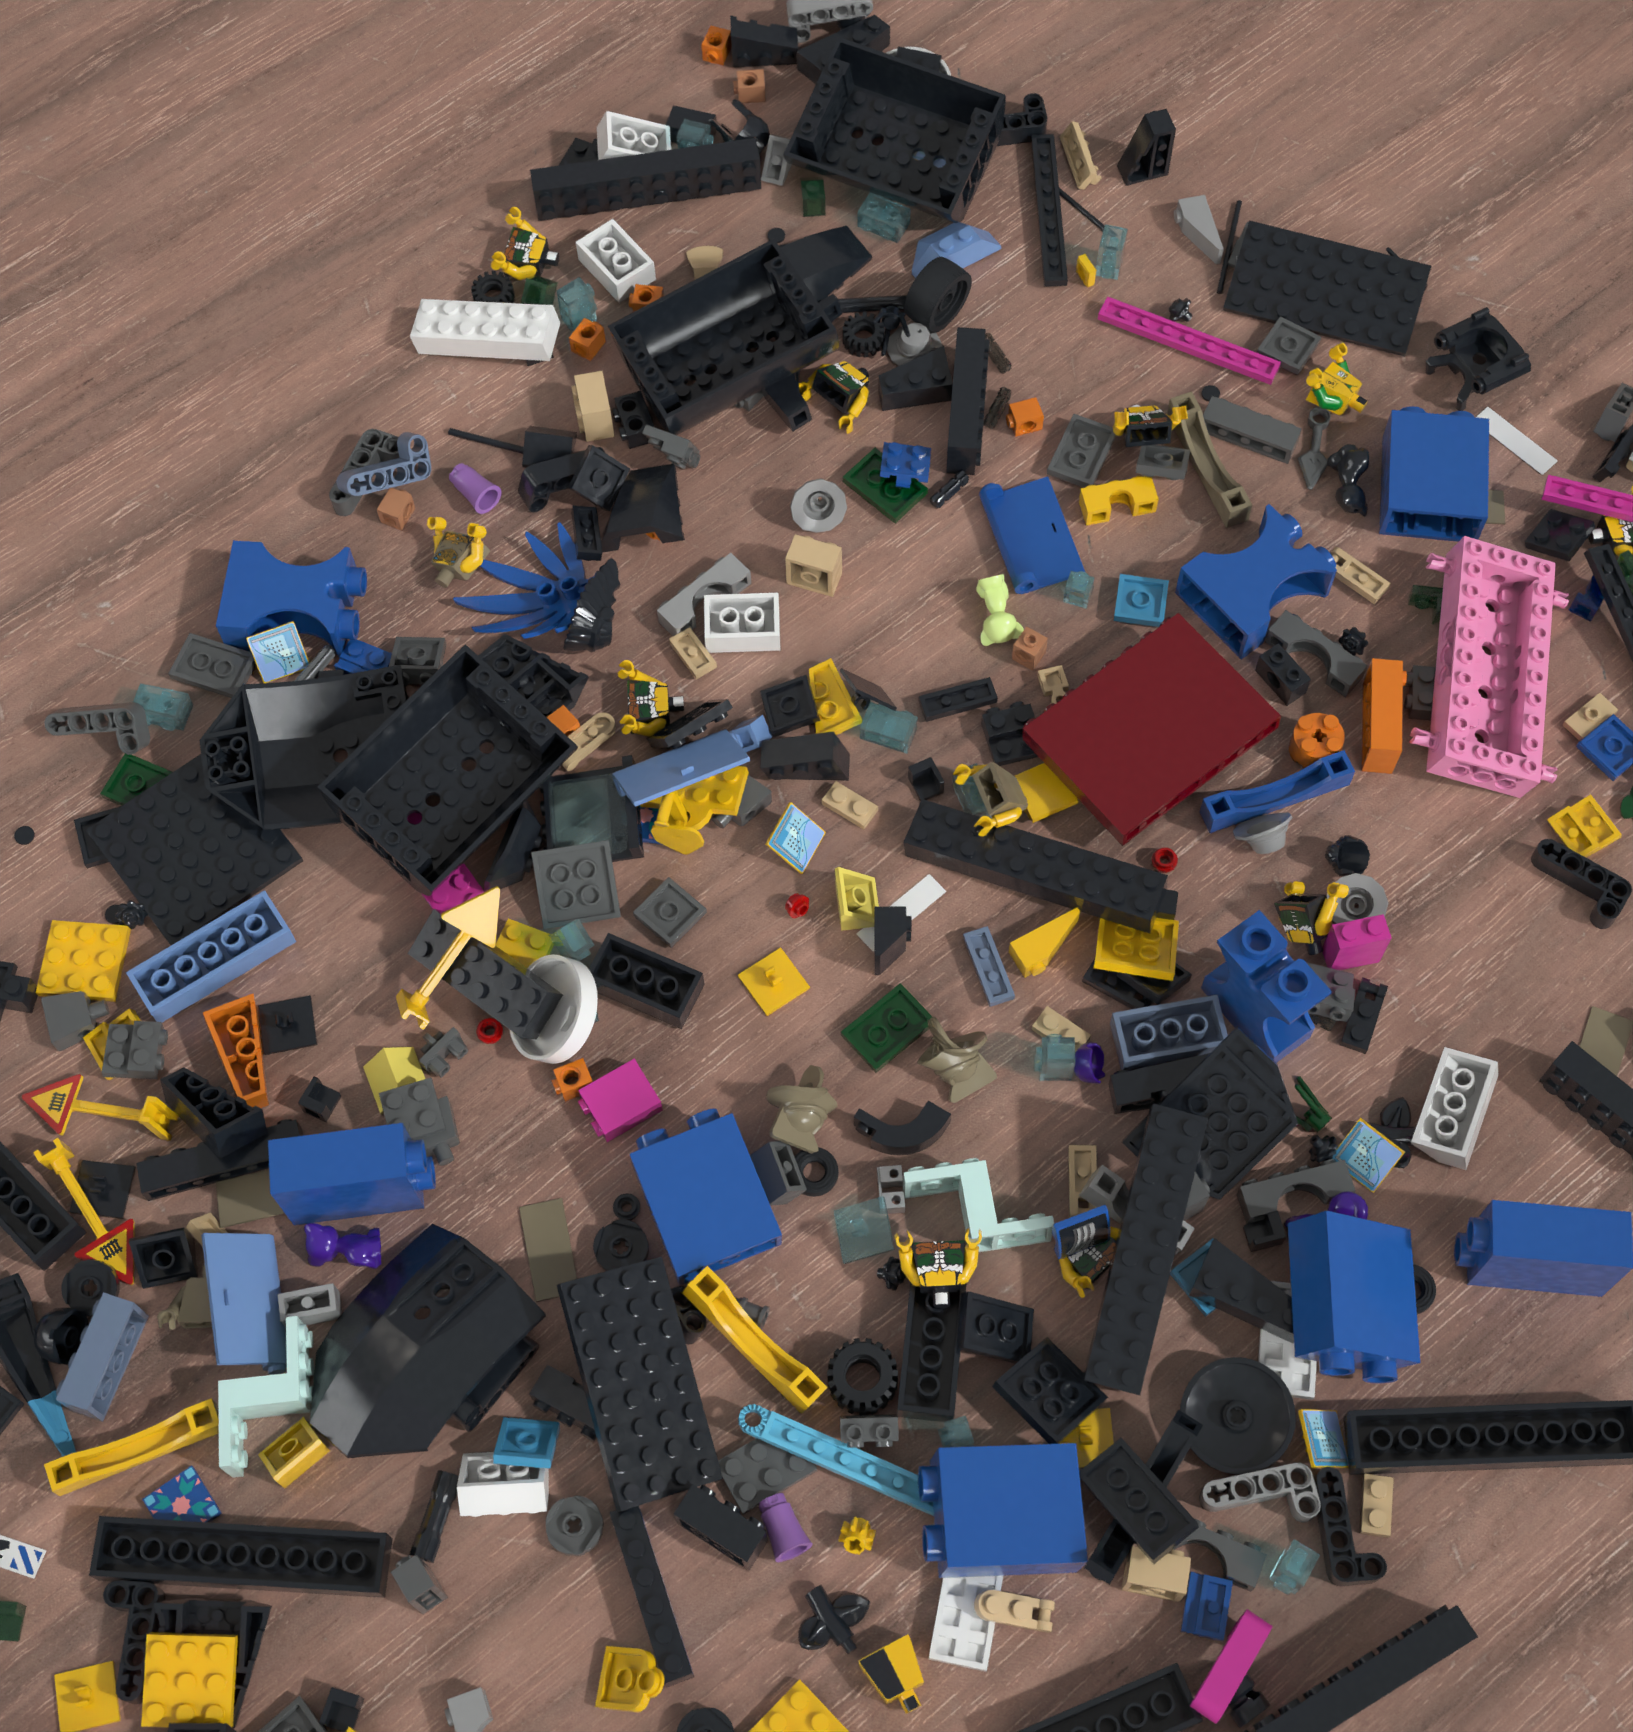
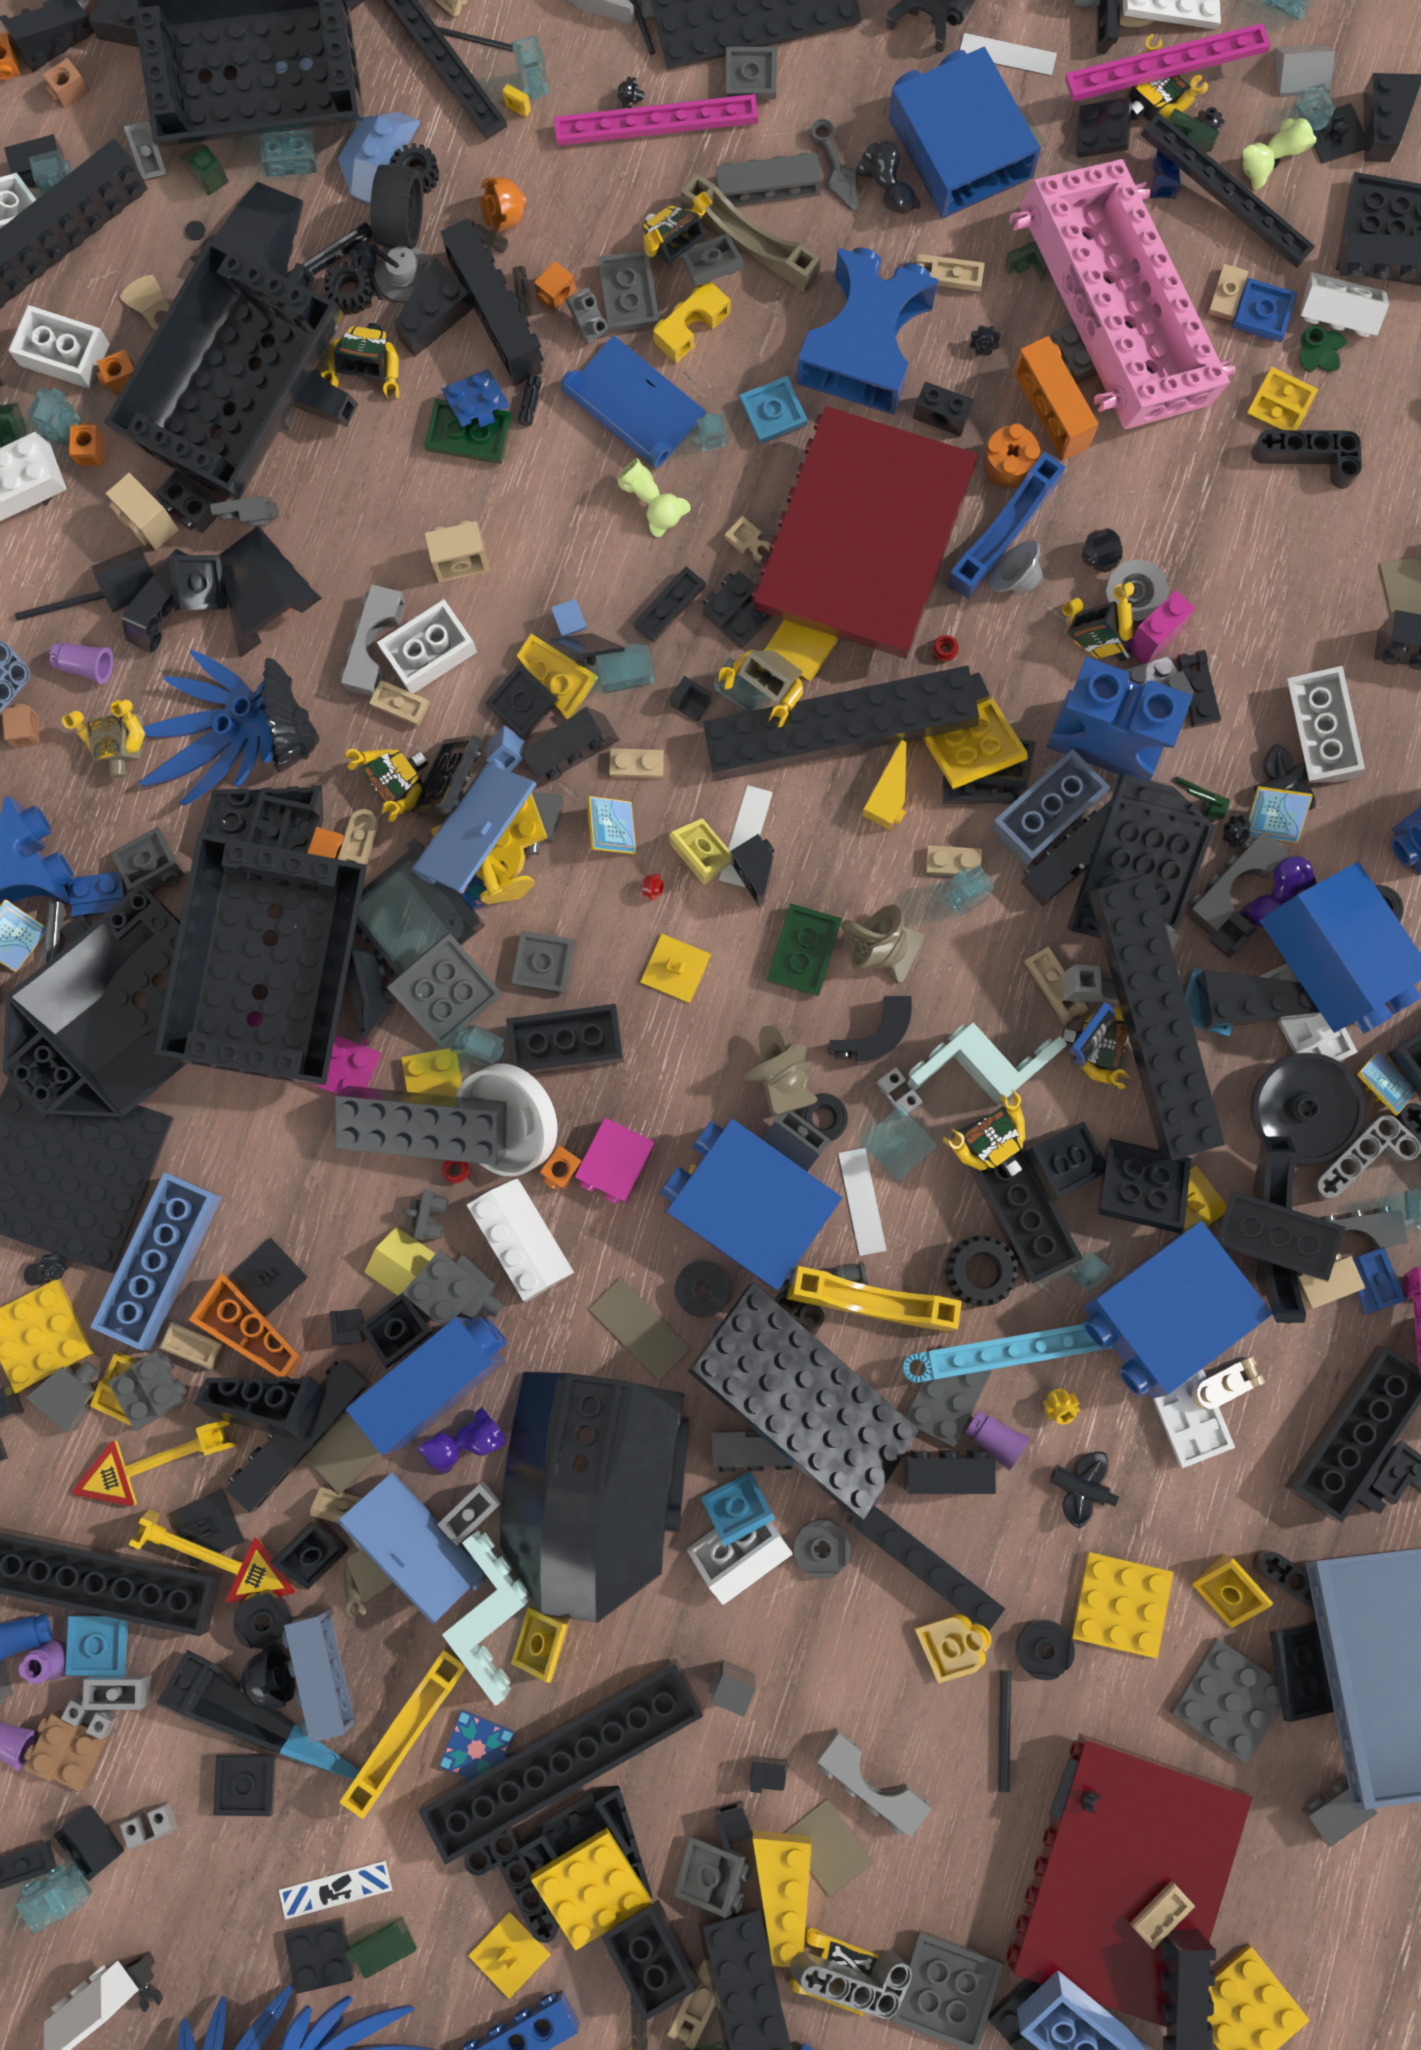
camera: 30 degrees left, 15 degrees up
yellow piece [396,886,500,1030] -> none
black axle [409,1470,459,1563] -> none
black plate [571,505,602,561] -> none
black plate [613,1193,640,1220] -> none
black piece [709,99,770,154] -> none
light grey hat [790,478,847,533] -> none
dark grey plate [840,1414,899,1448] -> none
torso [858,1634,924,1714] -> none
black plant [877,1257,906,1291] -> none
sand blue plate [963,926,1015,1007] -> none
nougat brick [1012,626,1048,671] -> none
dark purple hair [1073,1042,1105,1083] -> none
black piece [1201,385,1220,402] -> none
dark grey arch [1265,610,1368,698] -> none
torso [1306,343,1368,415] -> none
none -> tan plate [159,1322,224,1369]
none -> black slope [359,1293,432,1369]
none -> black tyre [391,143,439,196]
none -> white slope [467,1178,574,1302]
none -> orange cylinder [480,177,526,232]
none -> medium blue panel [551,598,587,637]
none -> dark grey hips [565,287,608,344]
none -> black panel [750,1756,788,1793]
none -> white sticker [838,1148,887,1256]

